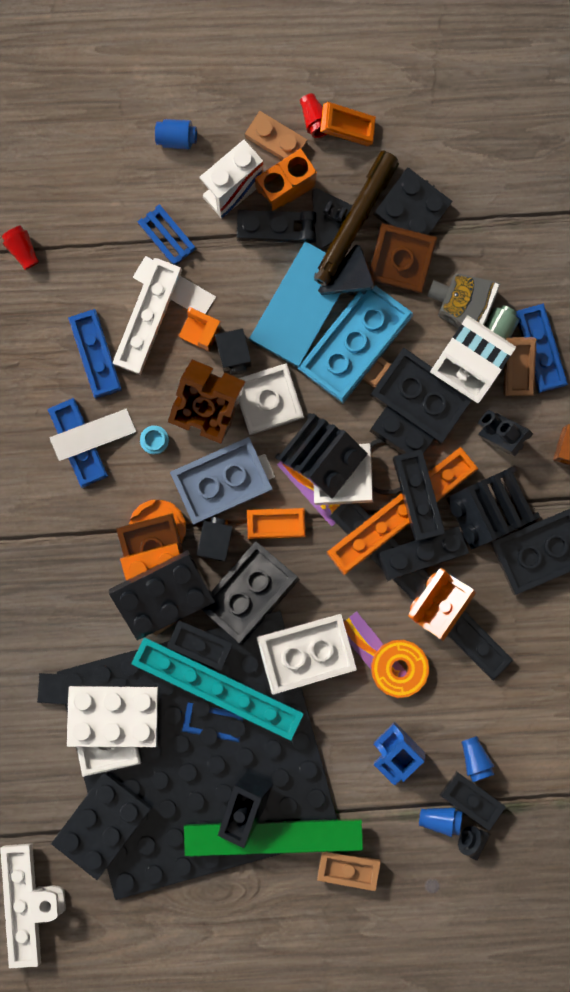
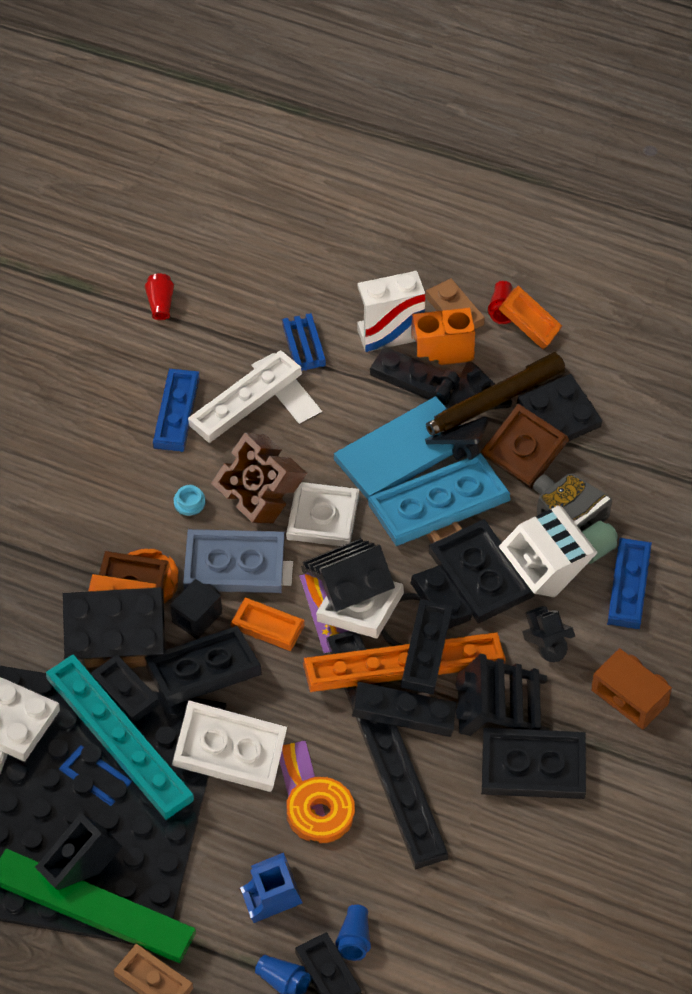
camera: 30 degrees right, 30 degrees down
blue tile [48,398,109,488] -> none
white sticker [49,409,136,461] -> none
blue brick [155,119,197,149] -> none
orange panel [179,307,221,352] -> none
black brick [215,328,252,375] -> none
bracket [408,568,476,641] -> none
medium nougat tile [503,337,536,396] -> none

